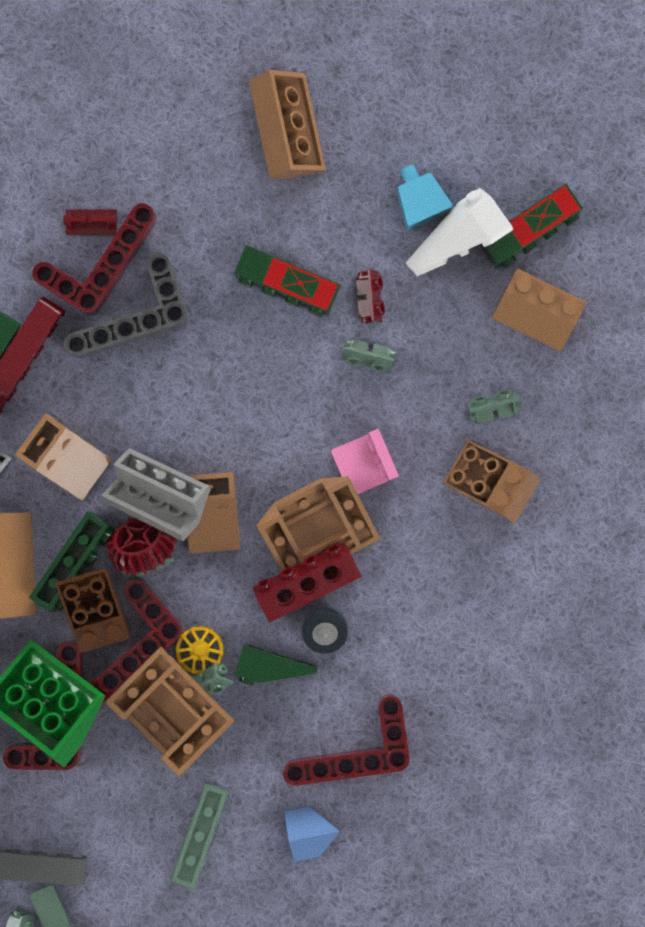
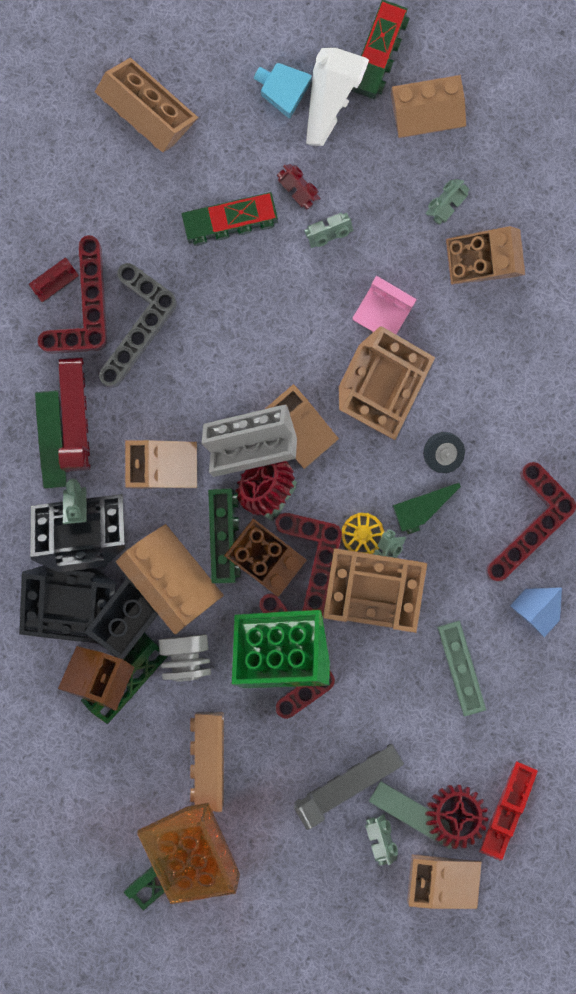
camera: 30 degrees left, 0 degrees up
dark red brick [252,542,362,623] -> none

